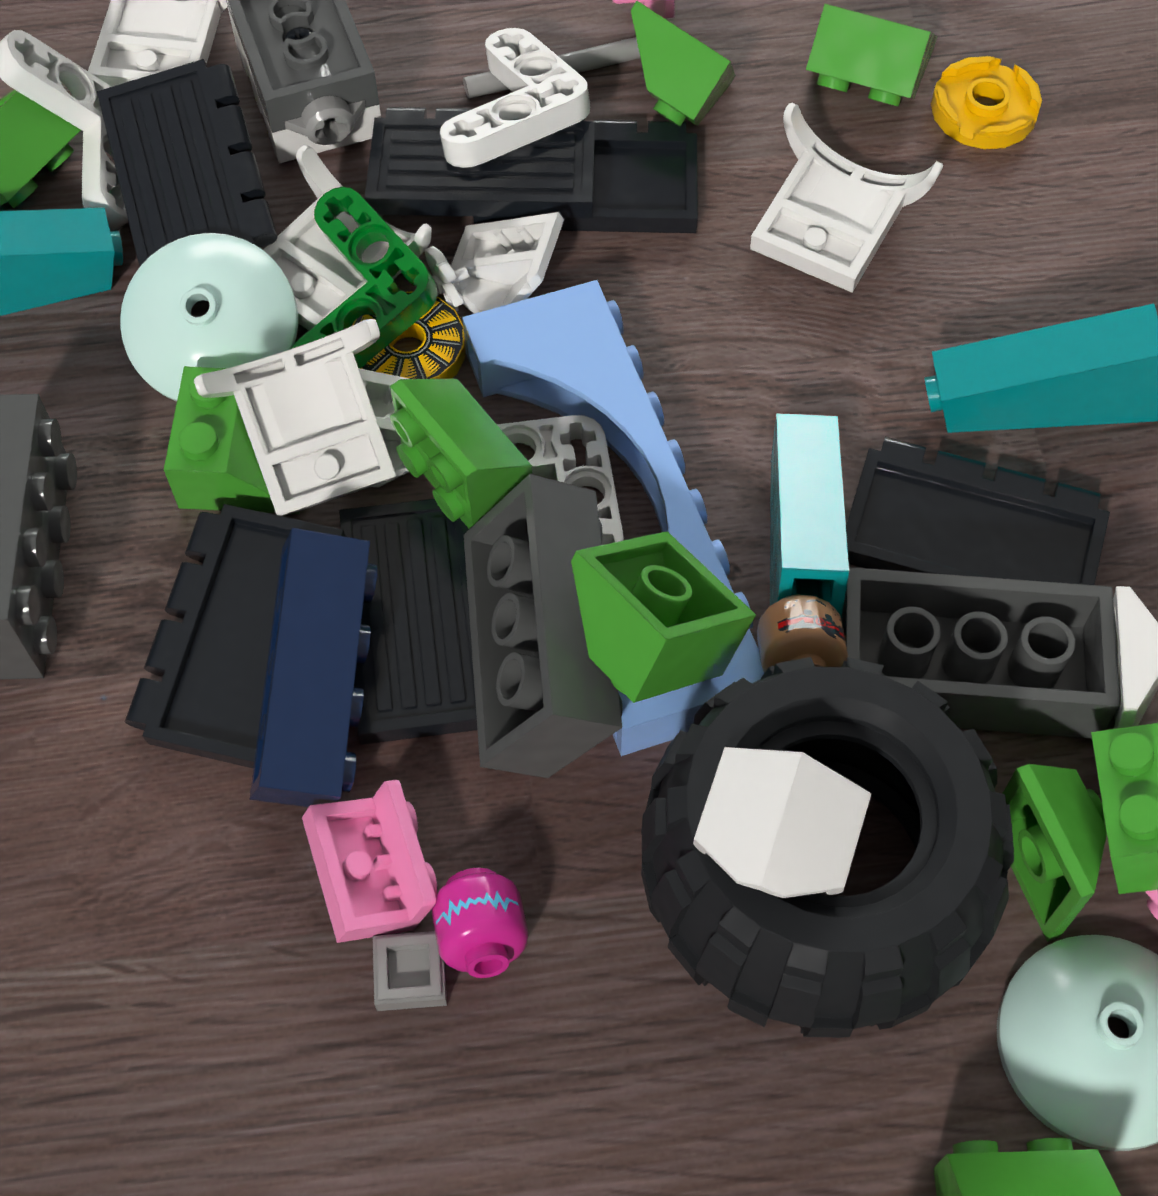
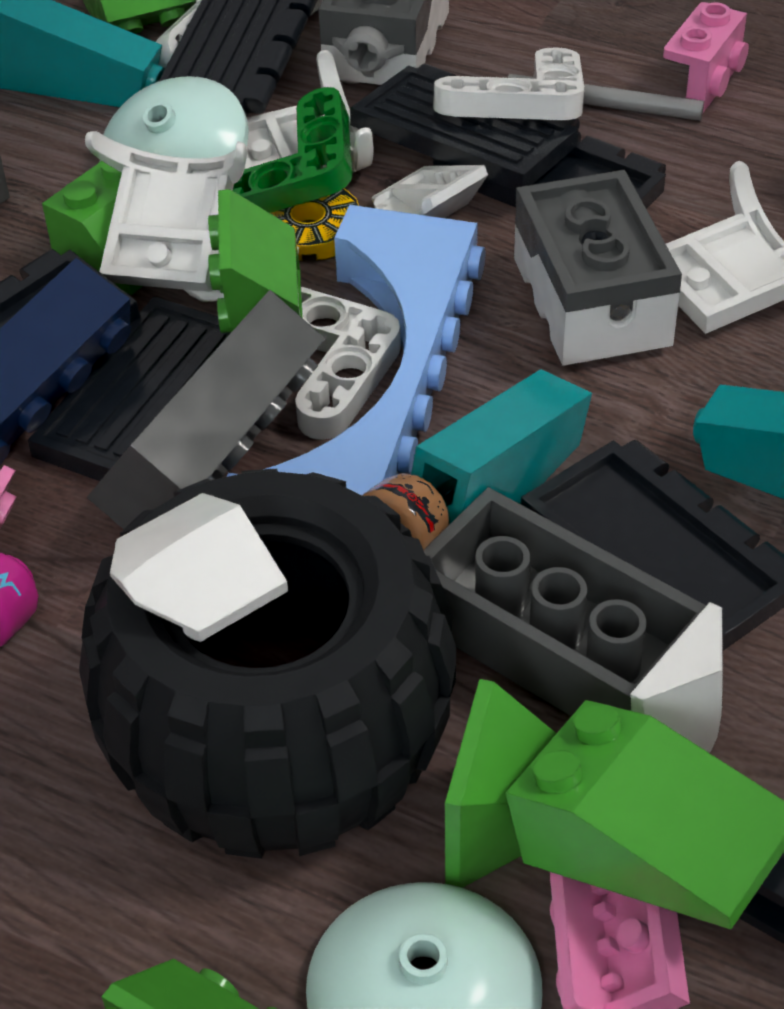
camera: 35 degrees right, 15 degrees down
white plant [424,246,469,311] -> none
bright green slope [571,531,756,703] -> none
bright green slope [631,1,736,127] -> none
none -> dark grey piece [514,170,682,366]

